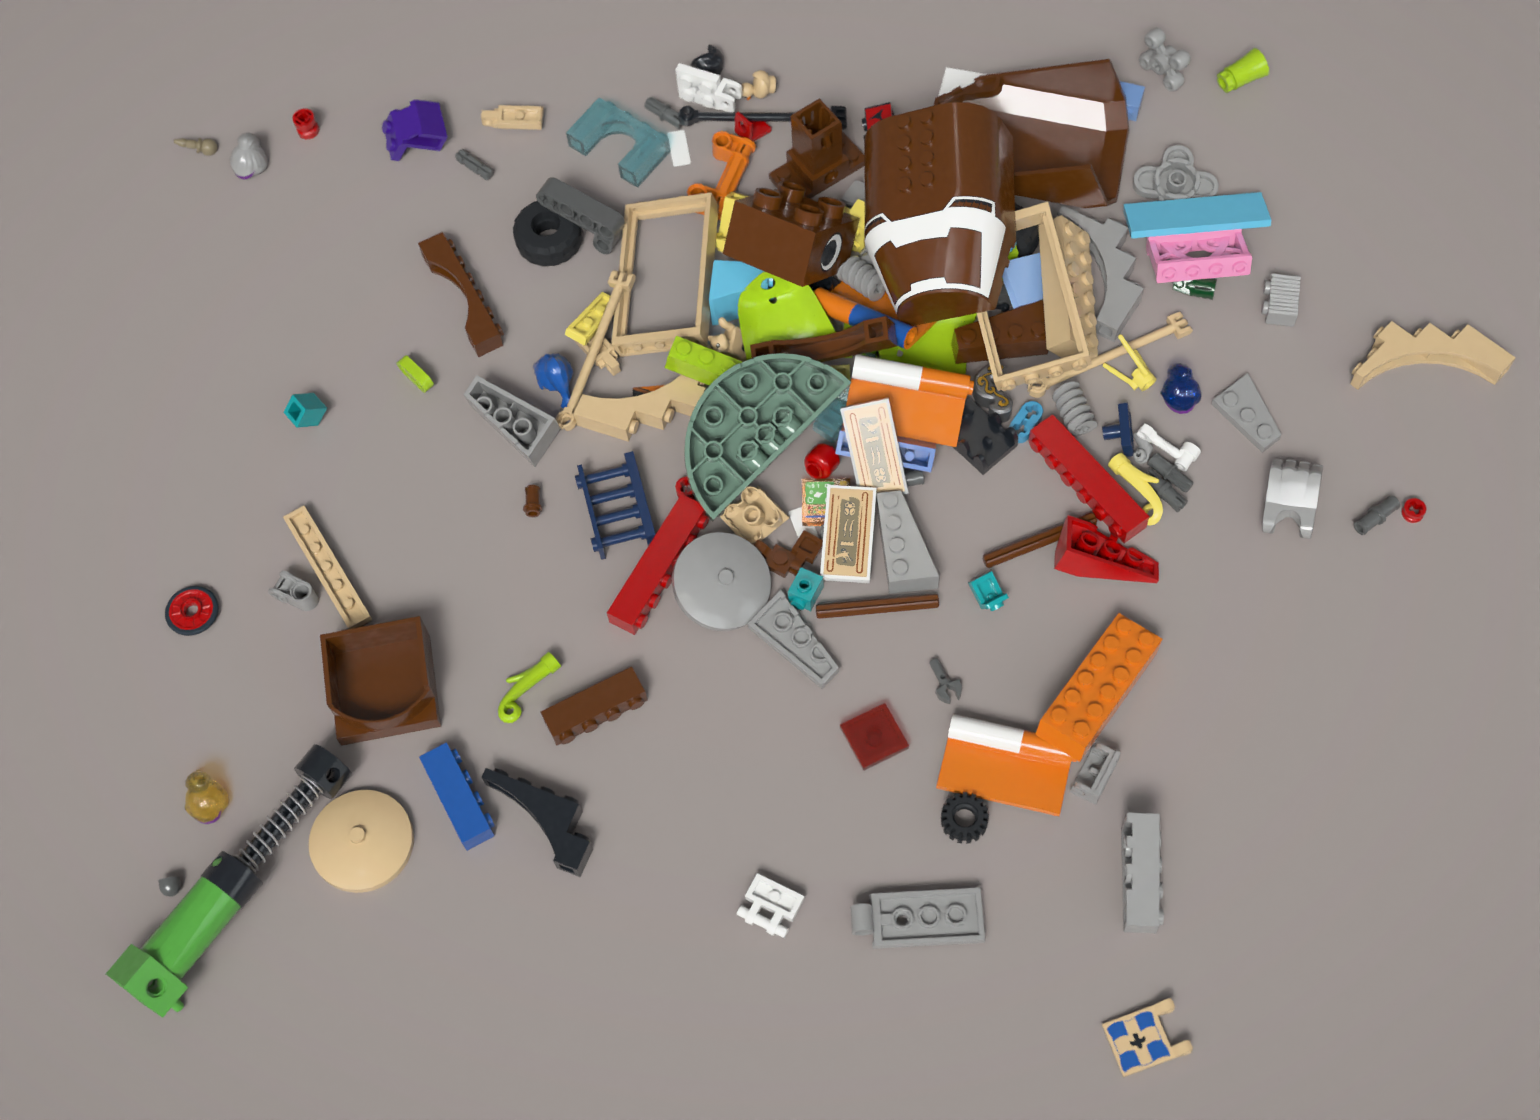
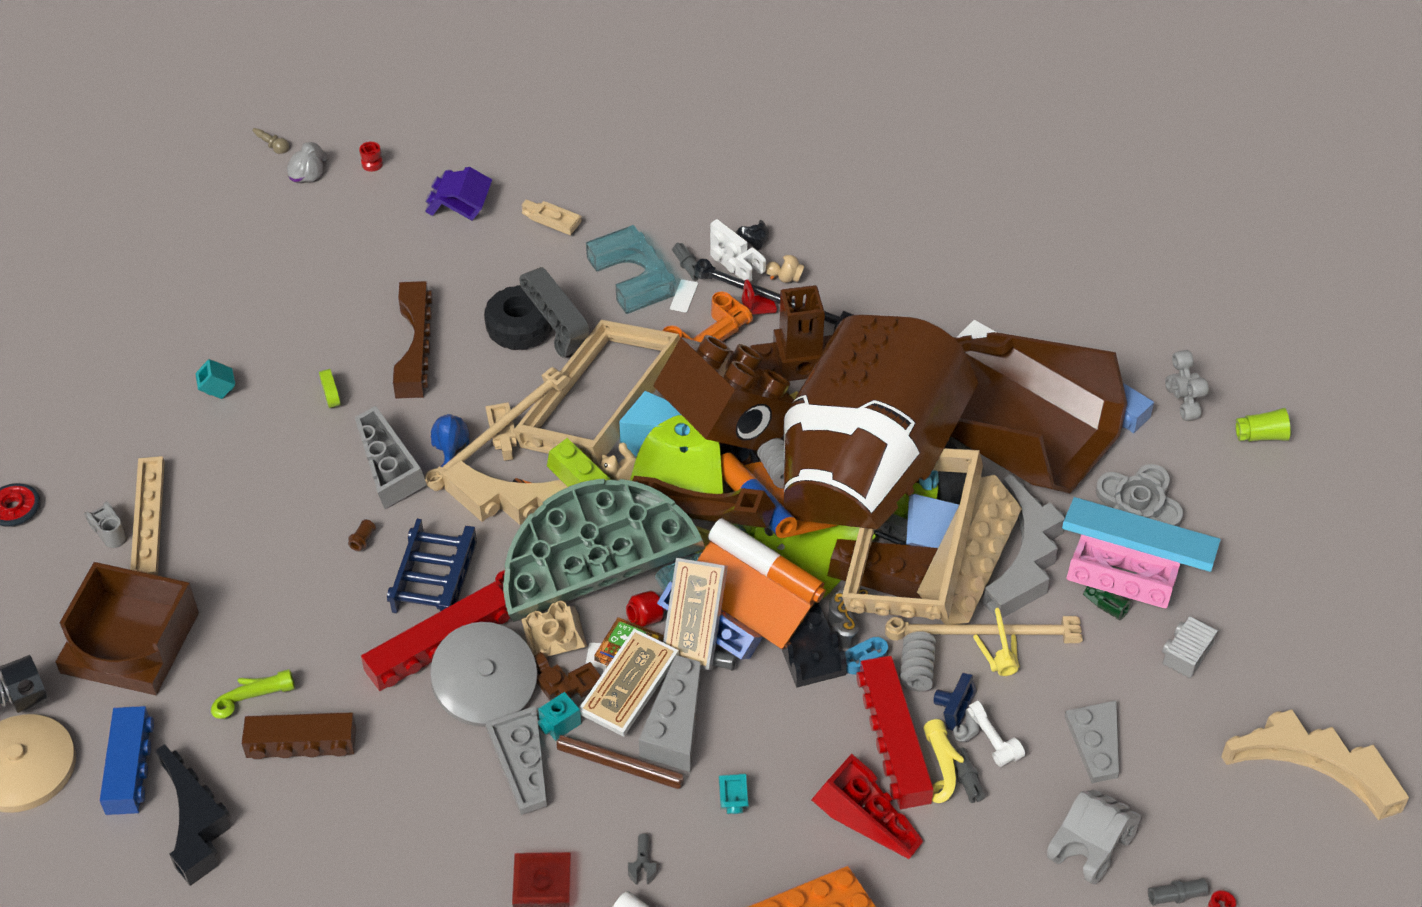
camera: 20 degrees right, 15 degrees down
dark grey axle [455,149,494,180] -> none
light yellow tile [565,292,615,346] -> none
reddish brown axle [982,512,1097,568] -> none
dark grey axle [1148,453,1194,492] -> none
clear blue hair [1160,363,1202,414] -> none

